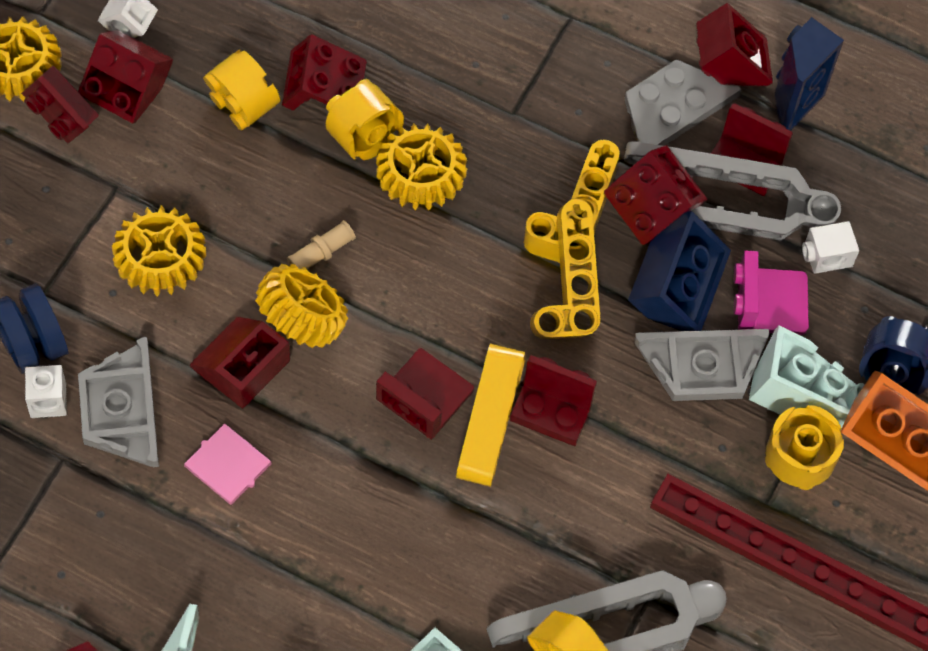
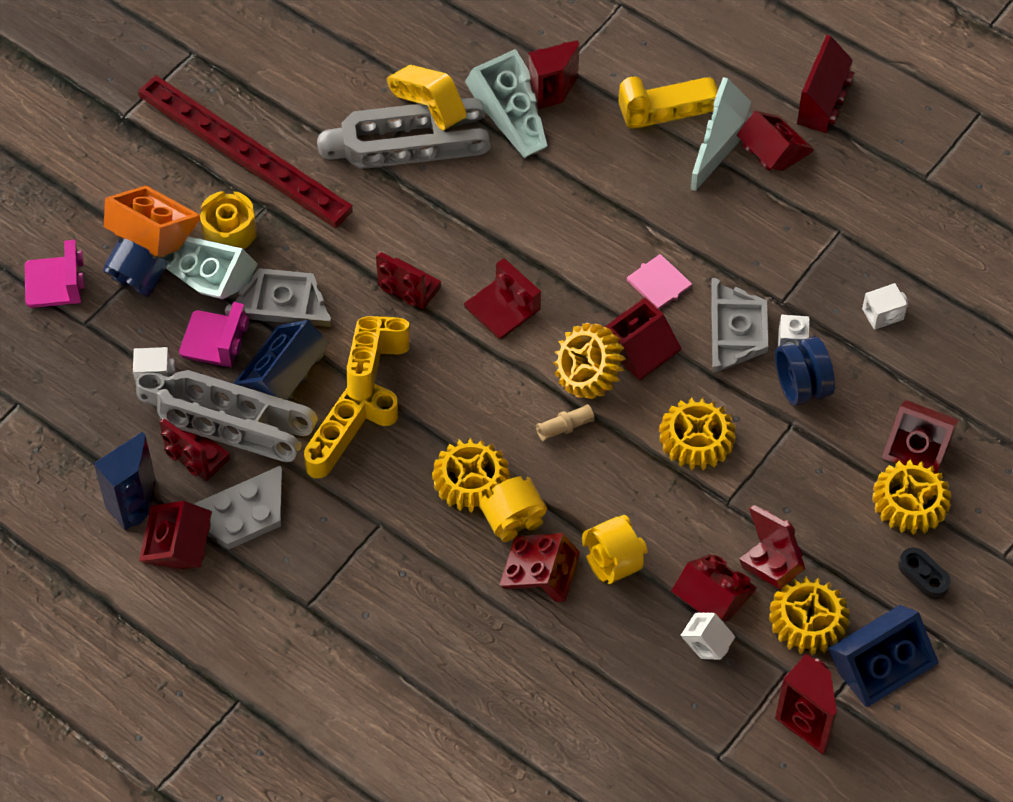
camera: 165 degrees left, 5 degrees down
yellow beam [456,343,525,487] -> none
dark red bracket [604,145,707,245] -> none

